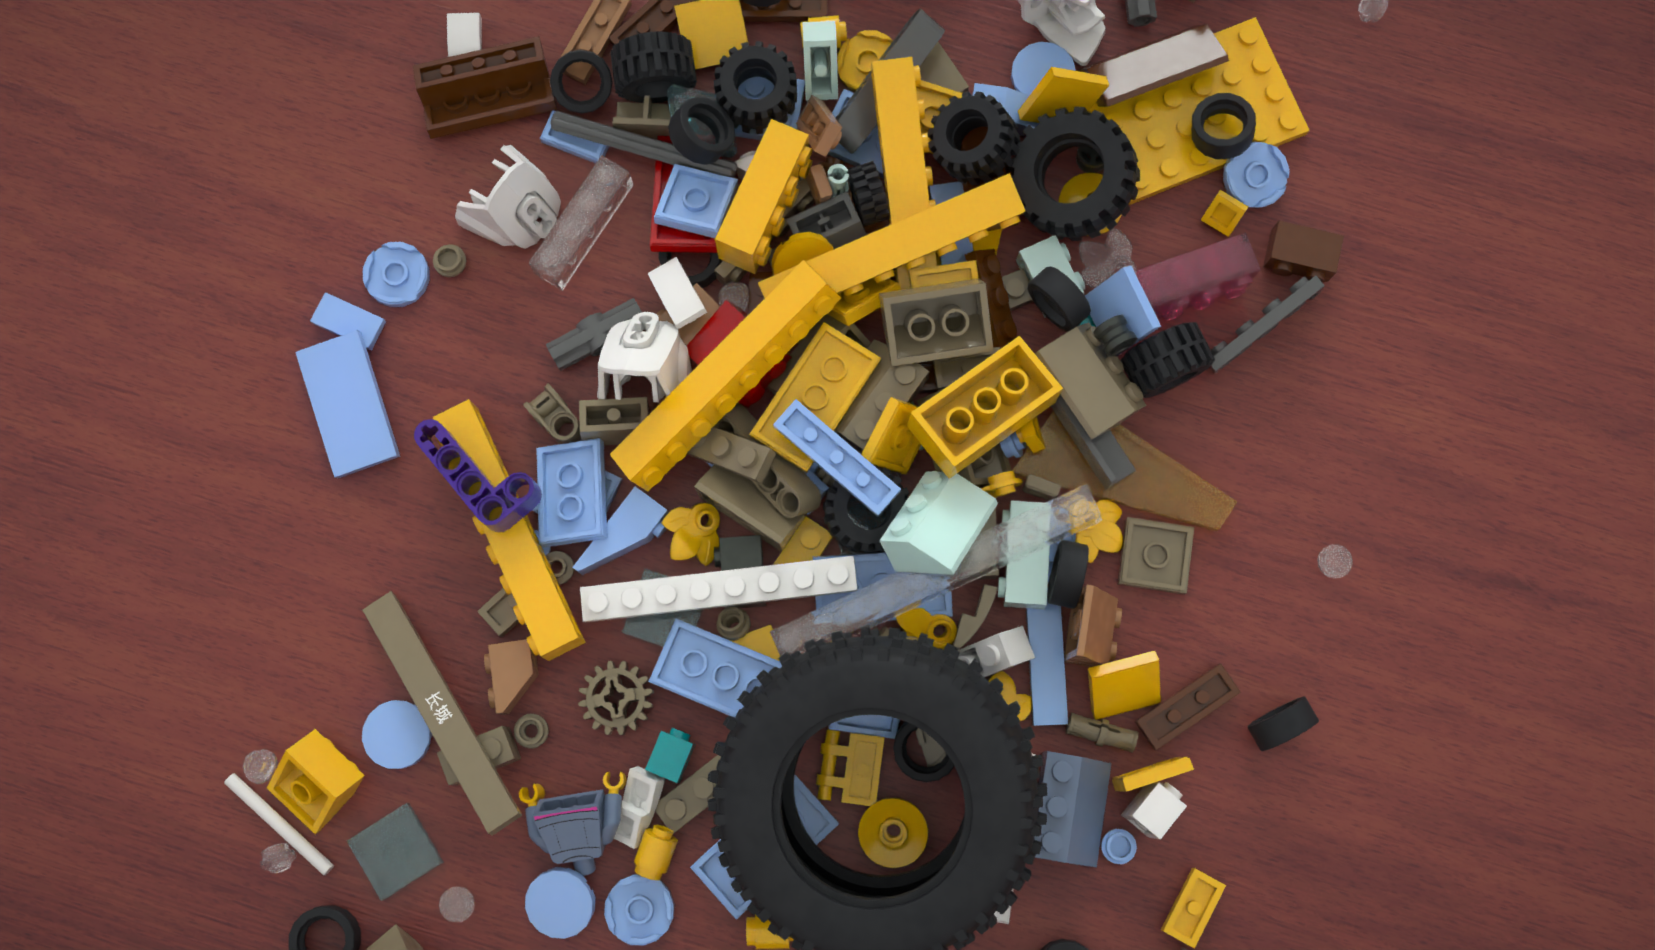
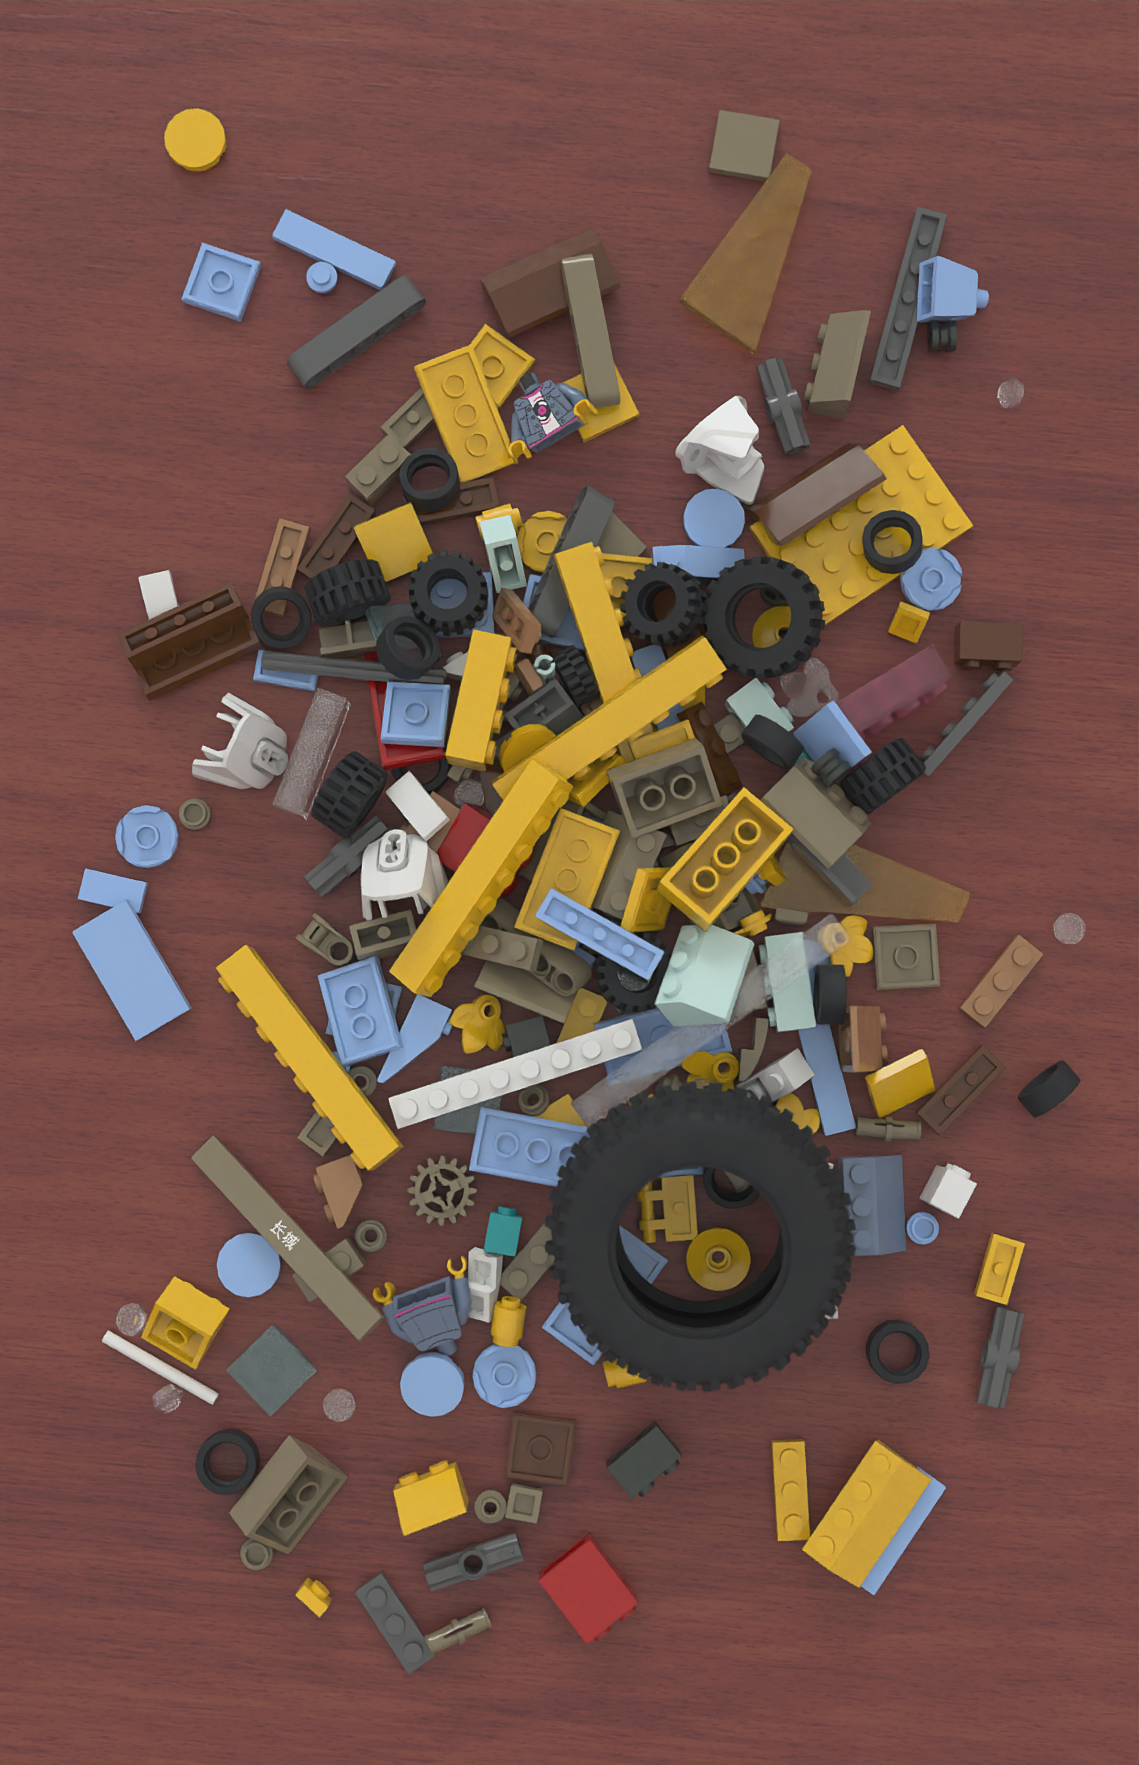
camera: 15 degrees left, 5 degrees up
dark purple beam [414,419,542,533] -> none
yellow tile [1018,67,1109,123] -> none
yellow tile [1112,757,1194,792] -> none
none -> black tyre [311,751,388,838]
none -> medium nougat plate [958,934,1043,1028]

